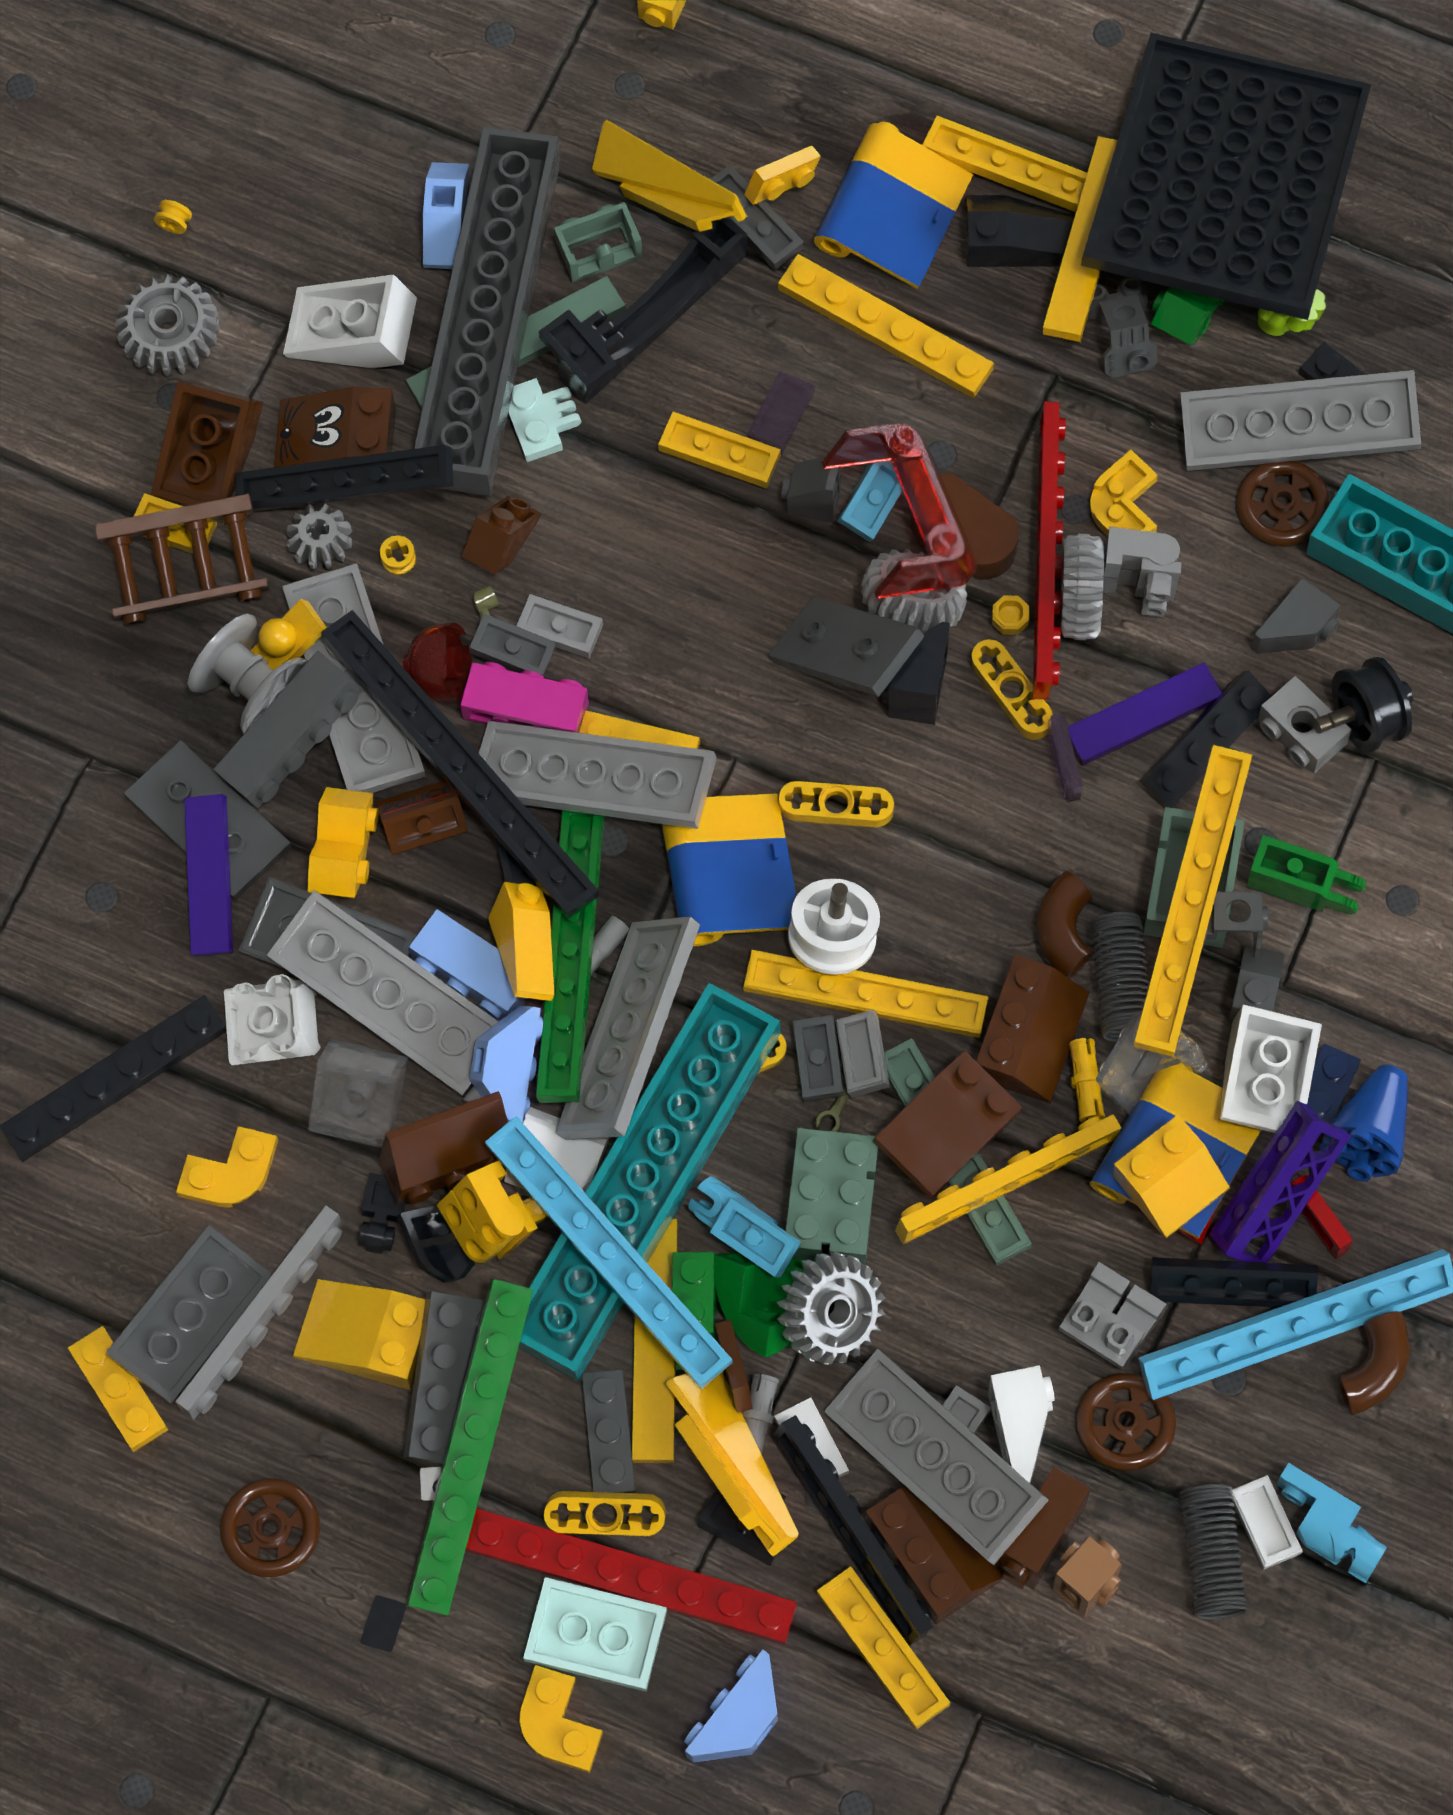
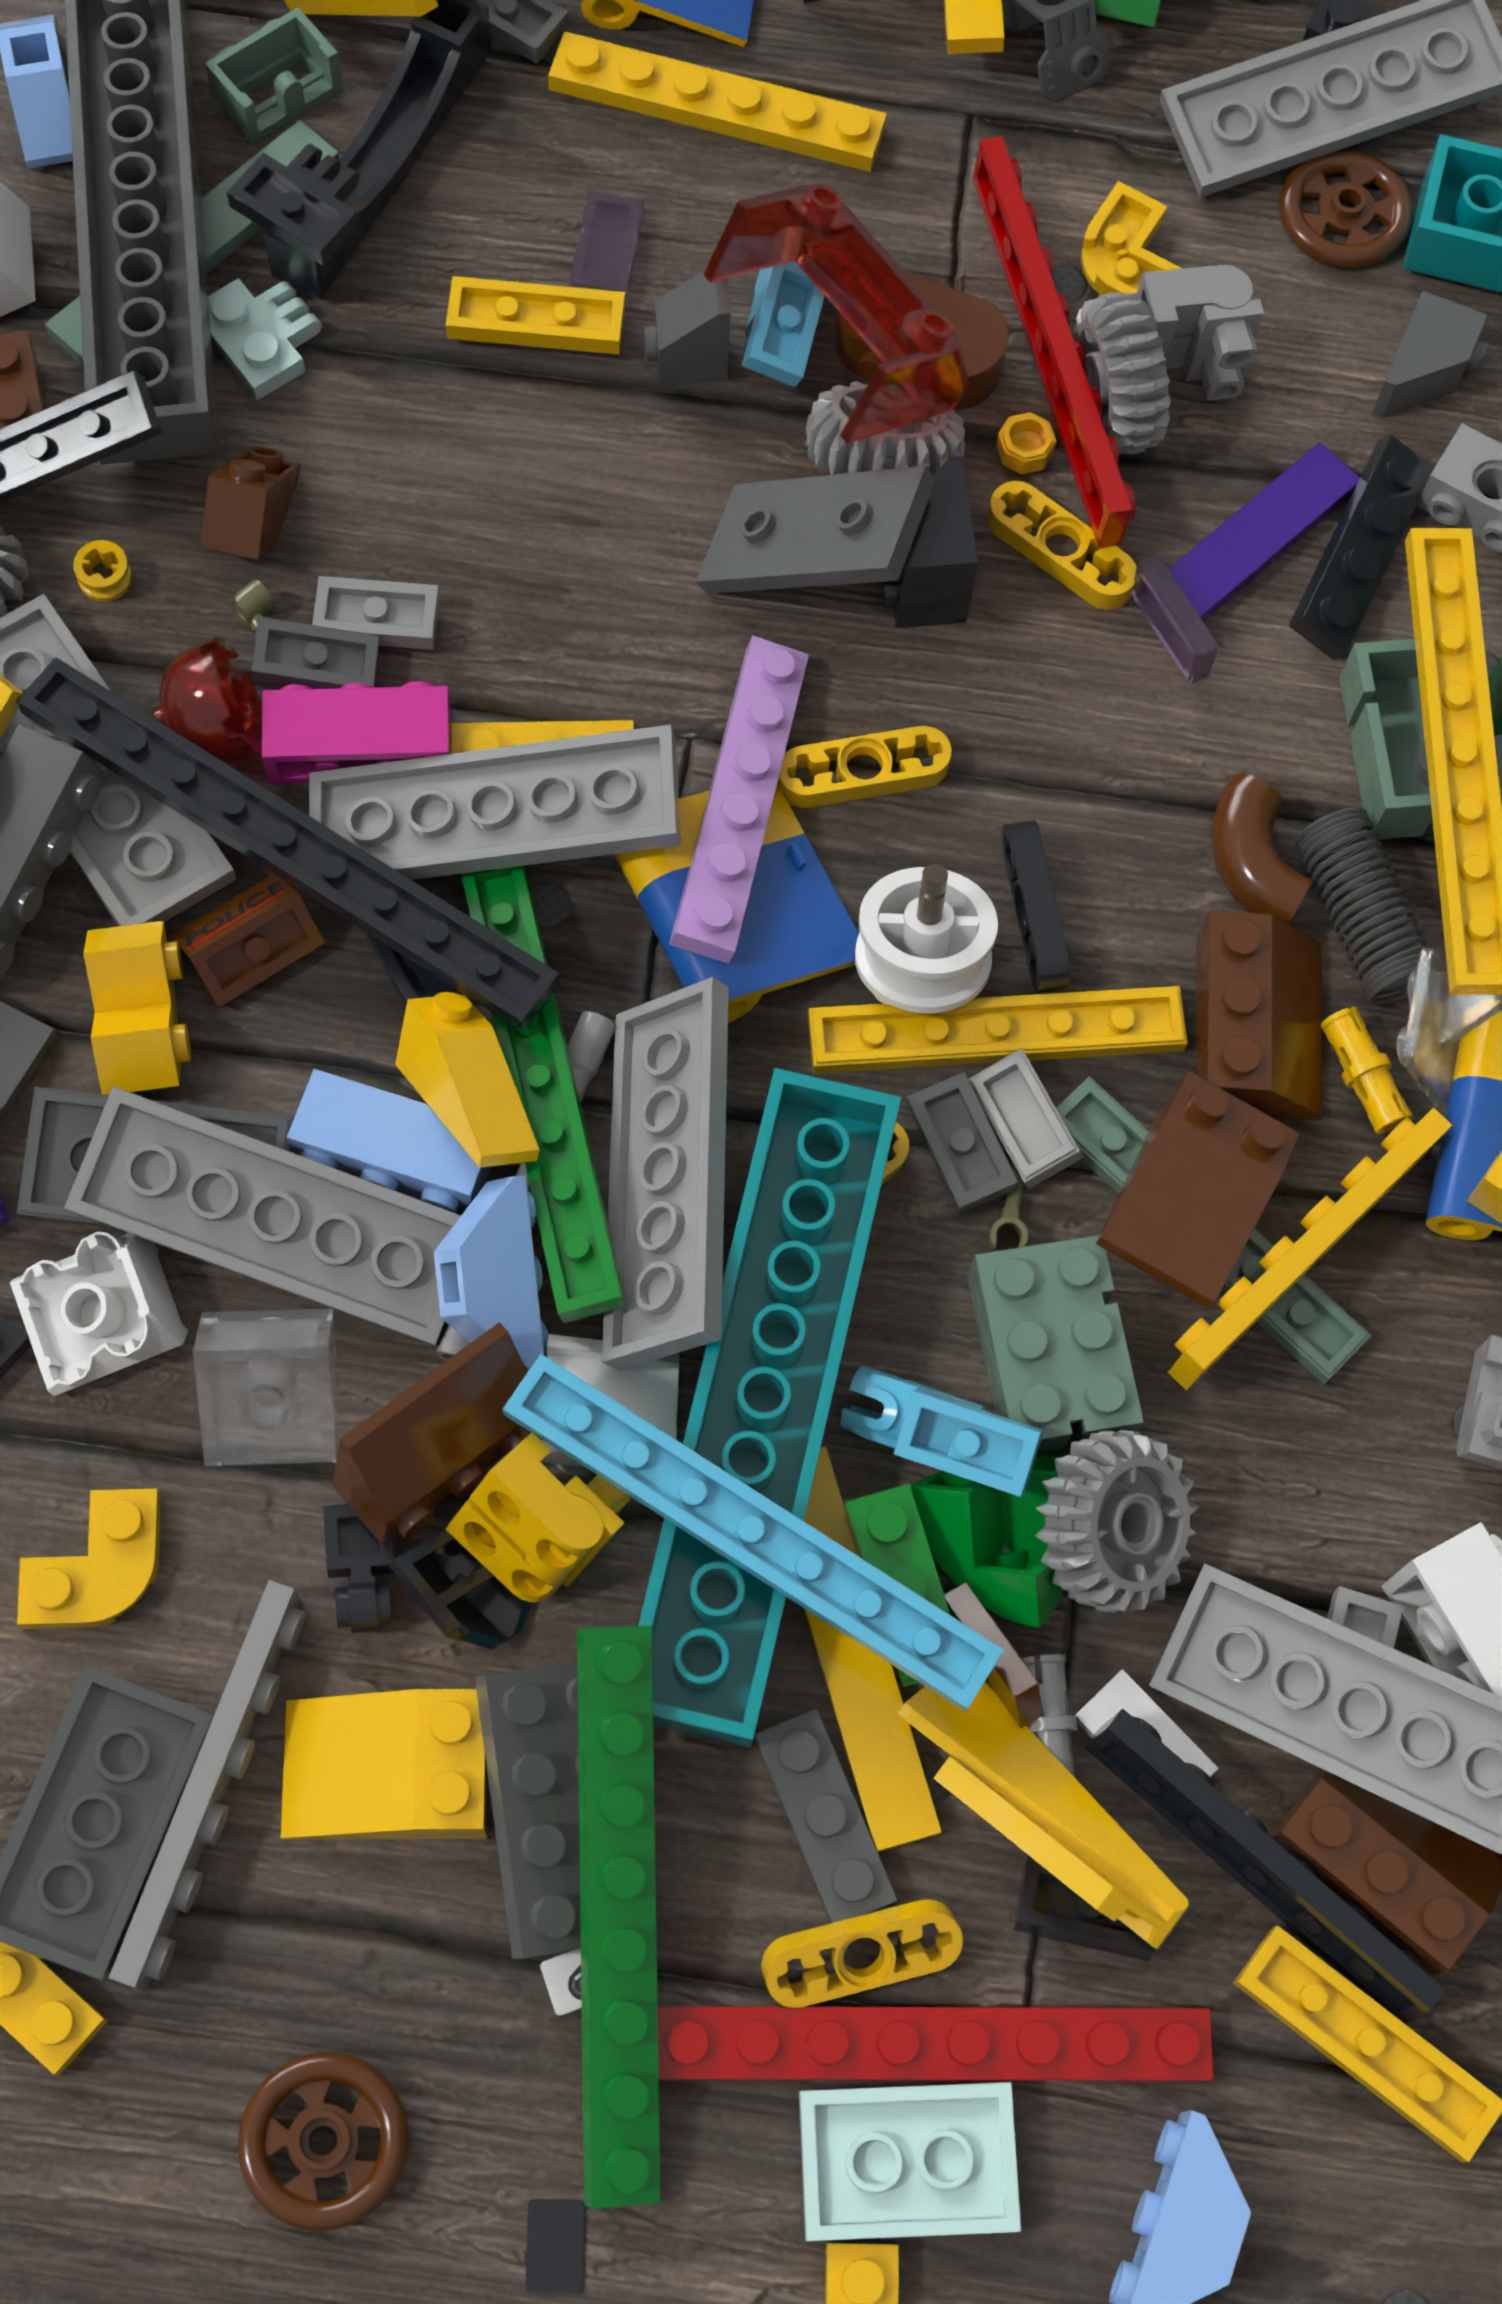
camera: 25 degrees left, 0 degrees up
none -> lavender plate [669,635,809,964]
none -> black beam [1002,820,1070,992]

